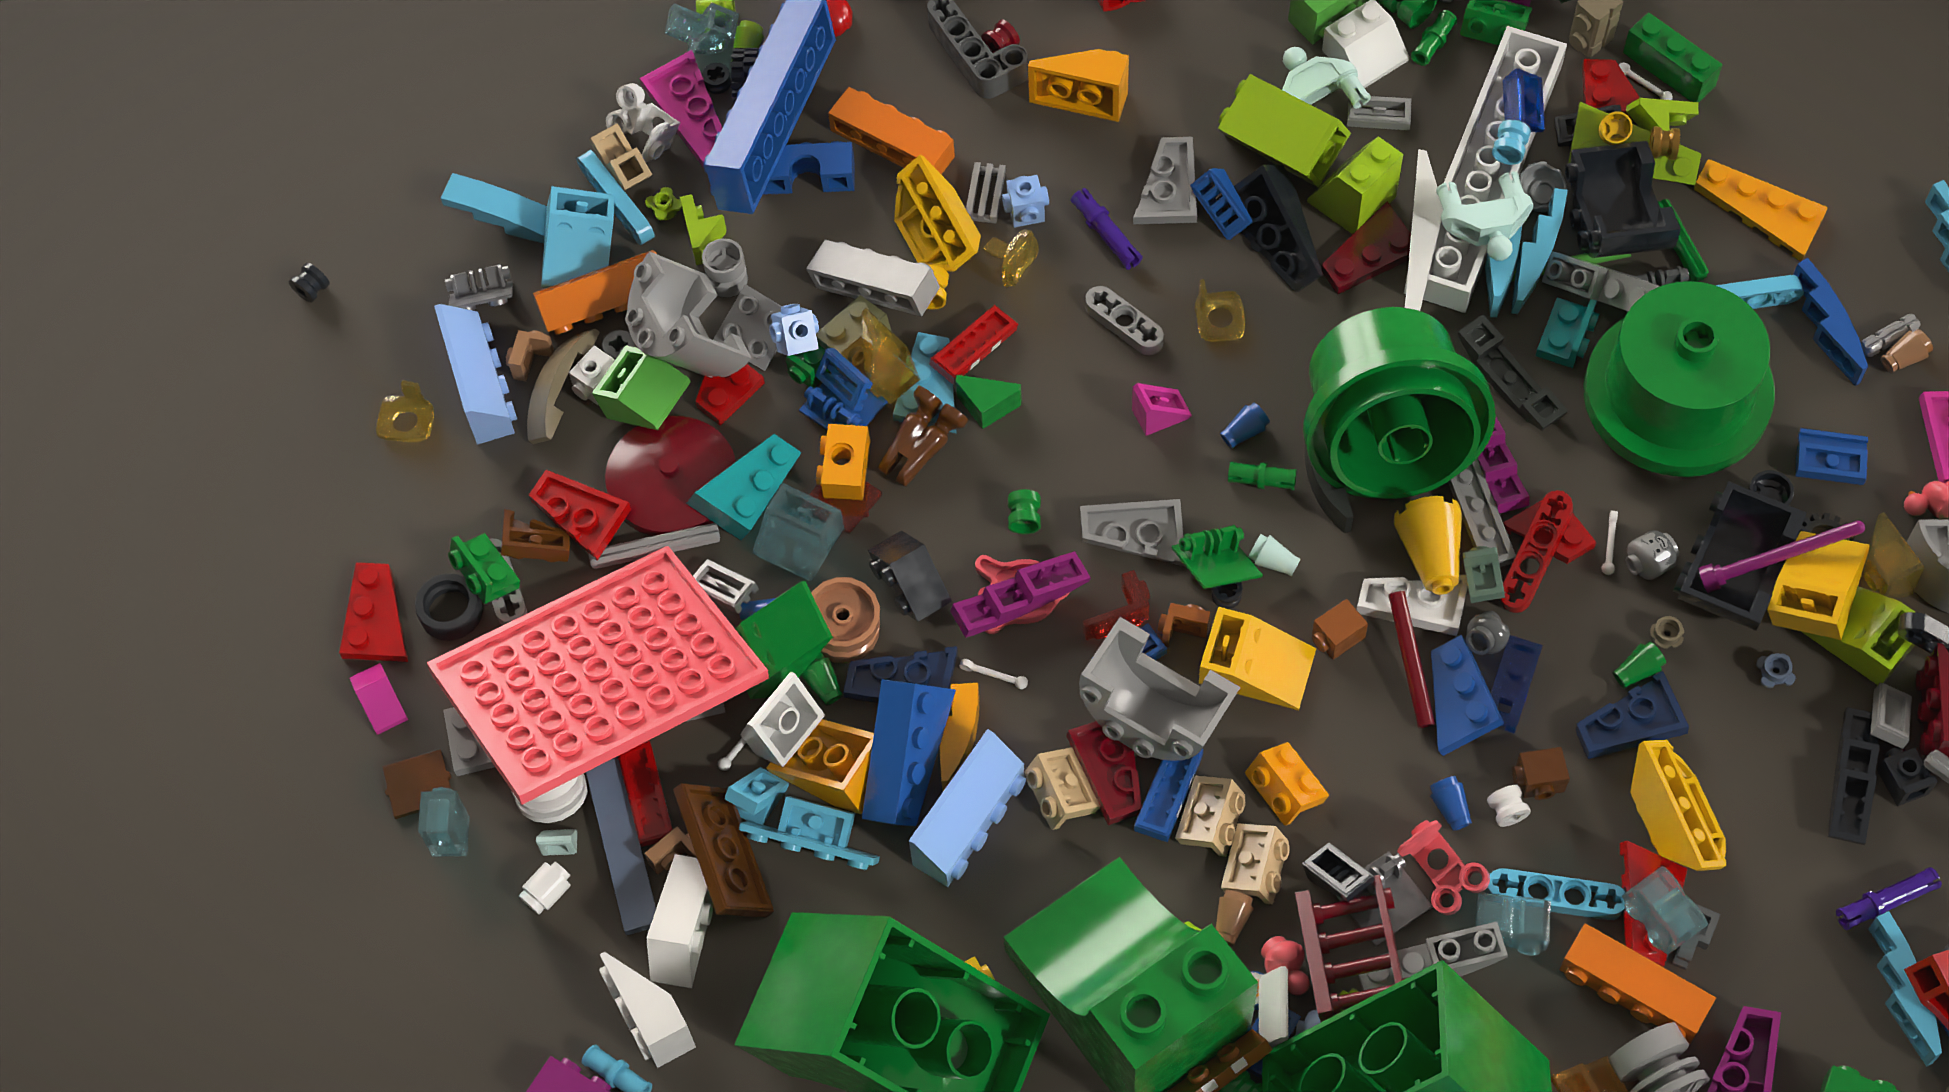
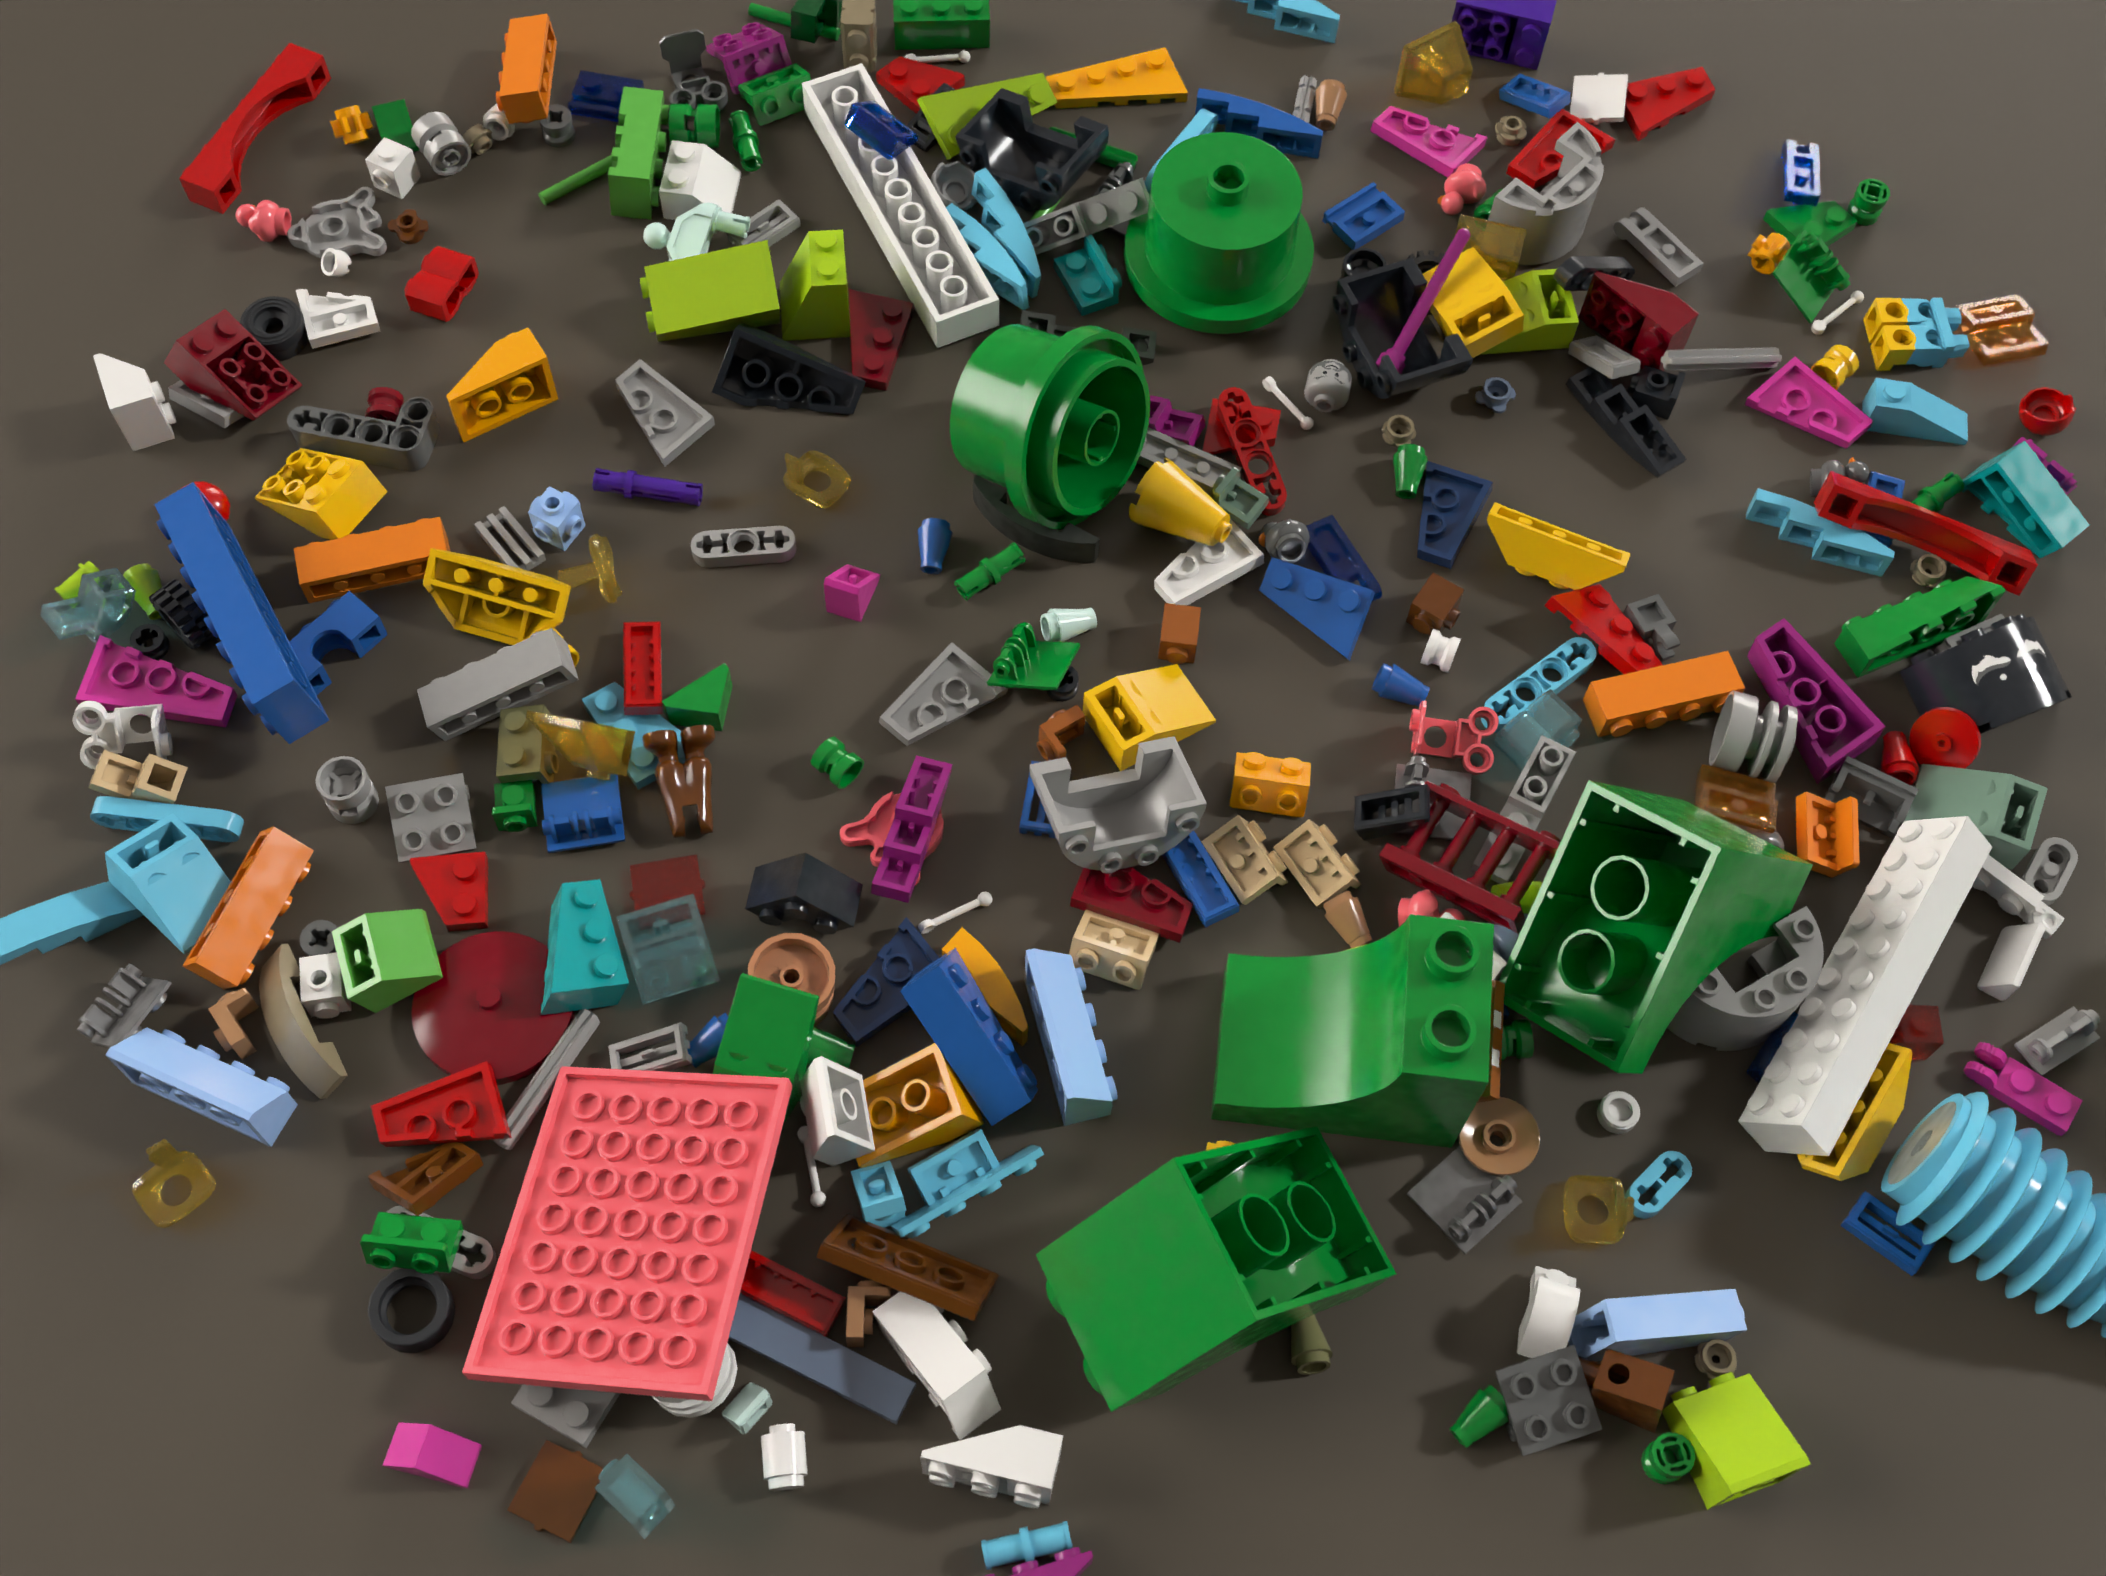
camera: 55 degrees left, 0 degrees up
red wing [339,562,408,662] -> none
light grey cylinder [625,251,752,378] -> none
lime plate [645,187,682,220] -> none
lime slope [680,194,727,266] -> none
light blue brick [769,304,819,356] -> none
blue tile [815,348,873,411] -> none
light orange brick [816,424,870,500] -> none
clear red bracket [1083,570,1150,640] -> none
blue slope [1190,168,1253,240] -> none
dark red piece [1388,591,1435,728] -> none
white sticker [1405,149,1443,311] -> none
light aqua connector [1436,171,1533,261] -> none
medium azure wheel [1492,120,1531,165] -> none
yellow wheel [1598,111,1633,145] -> none
clear light blue brick [1622,866,1708,955] -> none
lime slope [1626,98,1699,132] -> none
pearl gold wheel [1649,126,1680,160] -> none
dark purple pin [1836,867,1942,930] -> none
none -> yellow slope [254,448,387,540]

